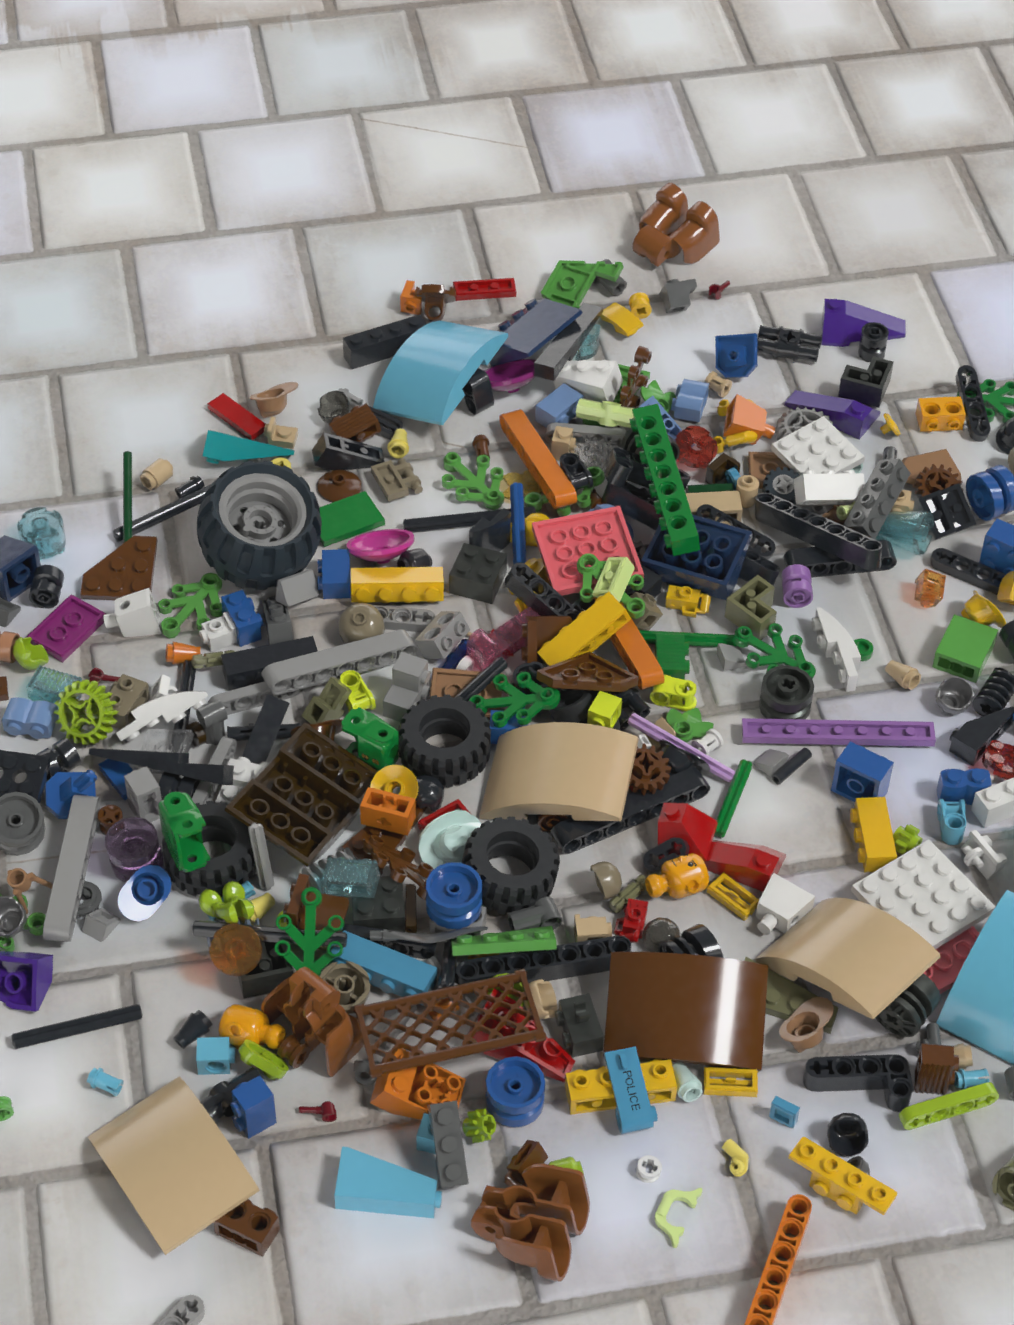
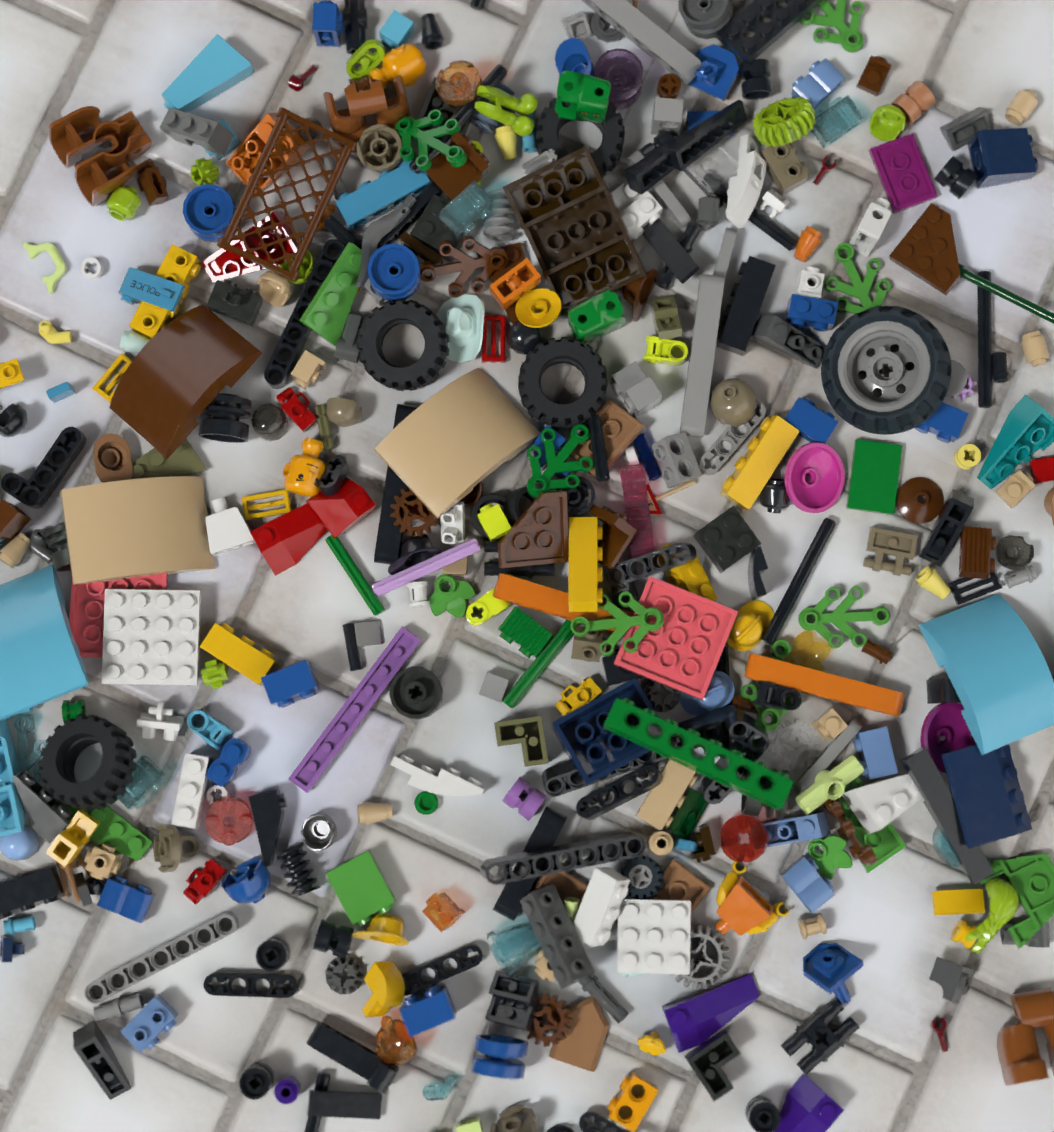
camera: 125 degrees right, 35 degrees up
clear light blue brick [17,507,66,560] -> none
olive axle [191,650,235,669] -> none
light grey slope [276,569,319,607] -> none
blue axle [510,482,526,564] -> none
yellowish green slope [592,557,635,602] -> none
green plant [733,623,816,679] -> none
none -> lime hair [965,878,1019,953]

